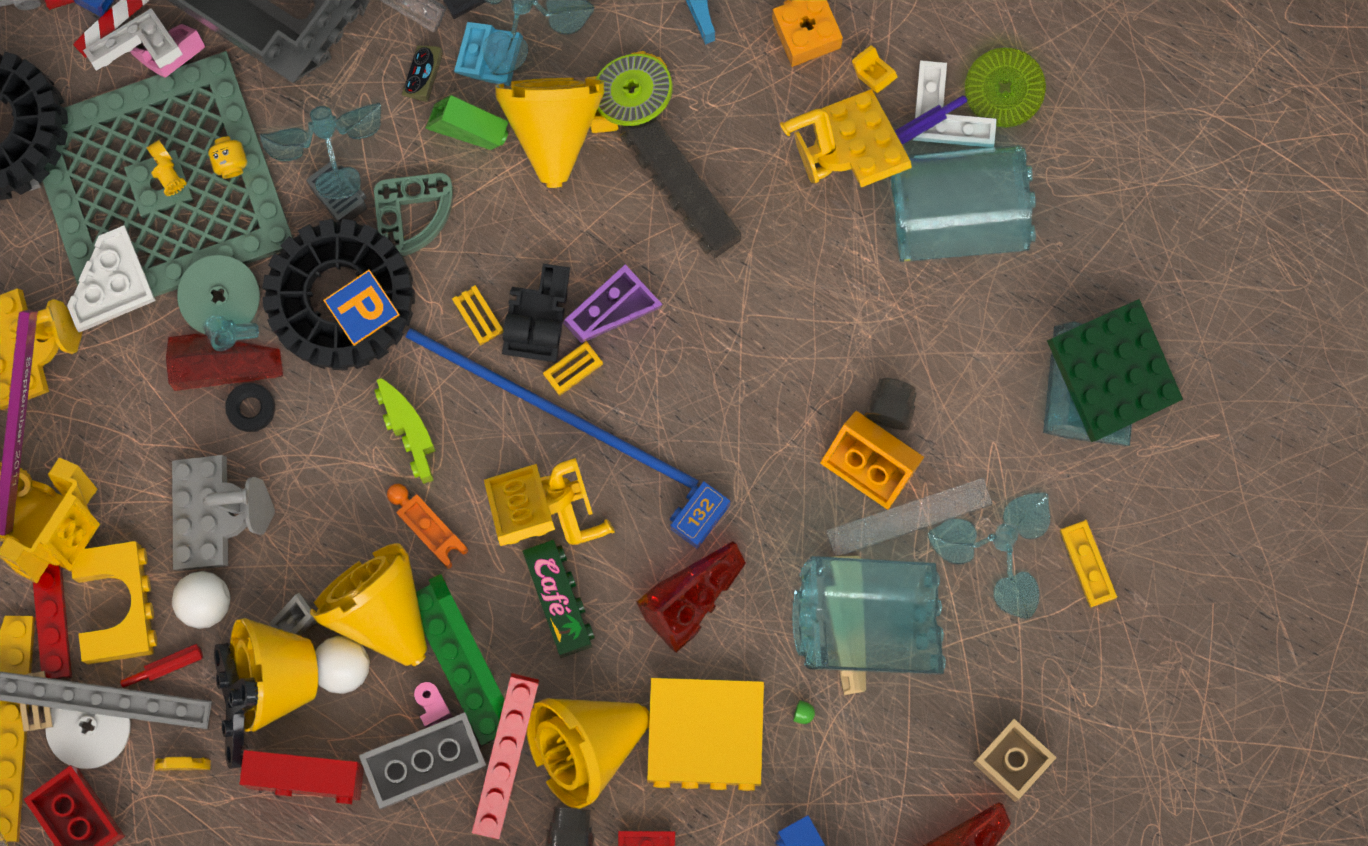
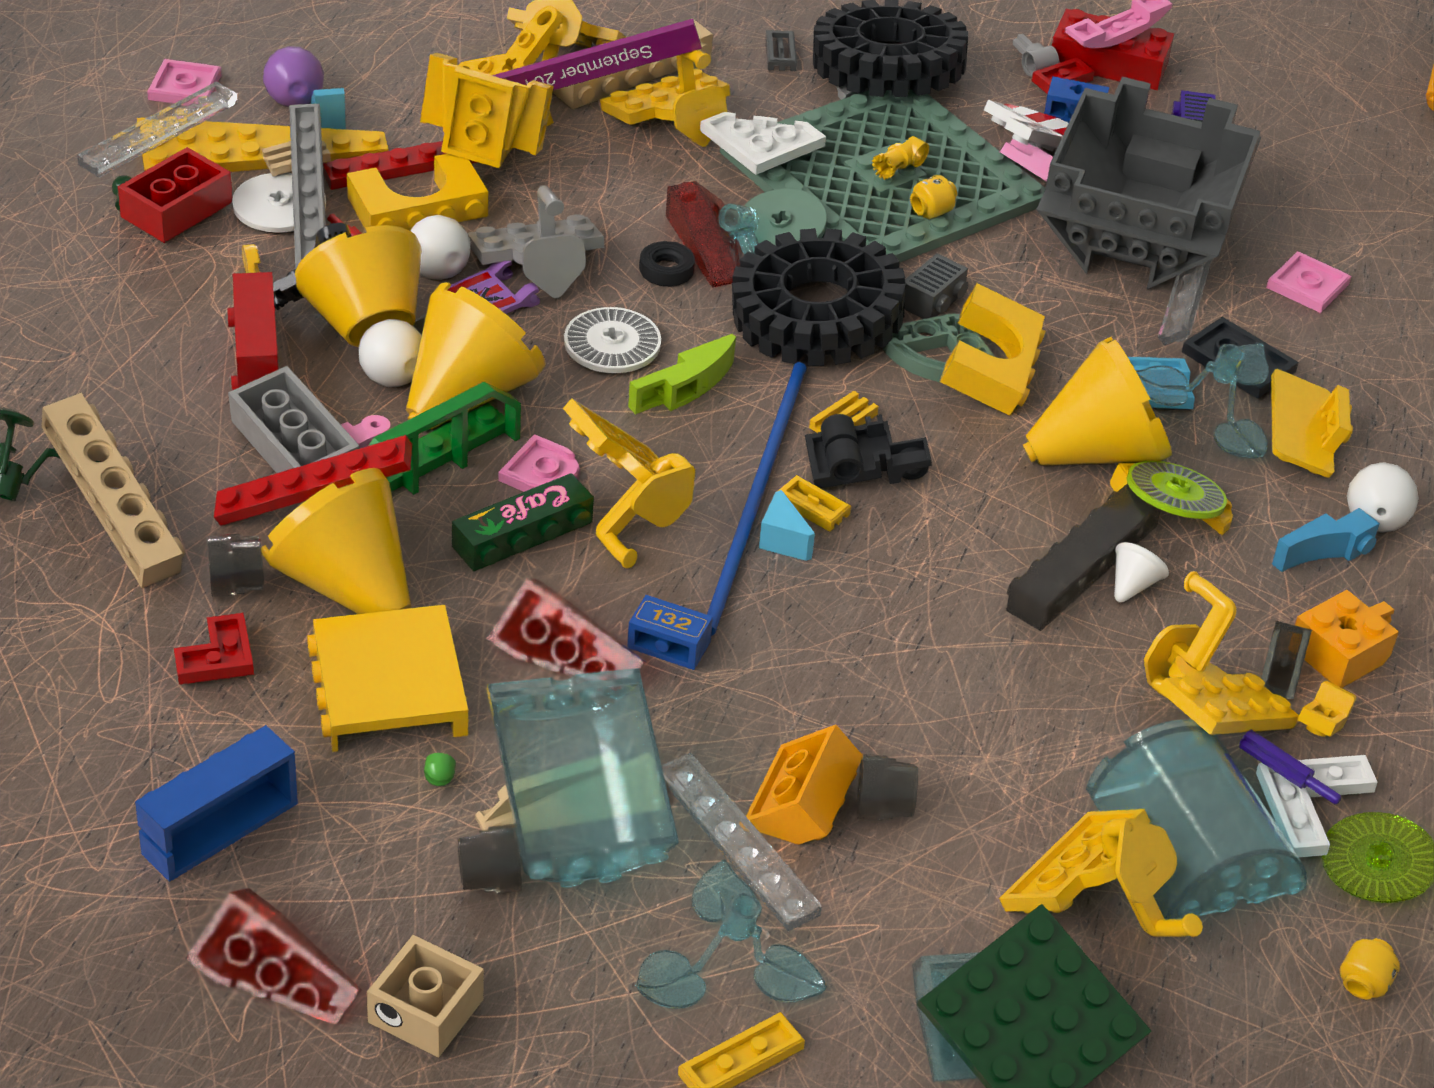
camera: 70 degrees right, 35 degrees down
clear light blue plant [260,103,381,199] -> none
blue piece [323,269,400,346] -> none
orange plate [387,483,468,569] -> none
slope [402,45,443,102] -> none
bright green slope [426,95,509,150] -> none
medium lavender wedge [563,264,663,343] -> none
none -> medium lavender flag [447,261,540,314]
none -> clear smoke piece [457,824,522,894]
none -> bright pink tile [498,434,580,492]
none -> piece [564,307,661,373]
none -> medium azure slope [759,490,815,561]
none -> yellow arch [940,283,1046,416]
none -> yellow plate [999,809,1203,937]
none -> white hat [1114,542,1169,603]
none -> clear smoke slope [1261,621,1312,700]
none -> yellow head [1339,938,1400,1000]

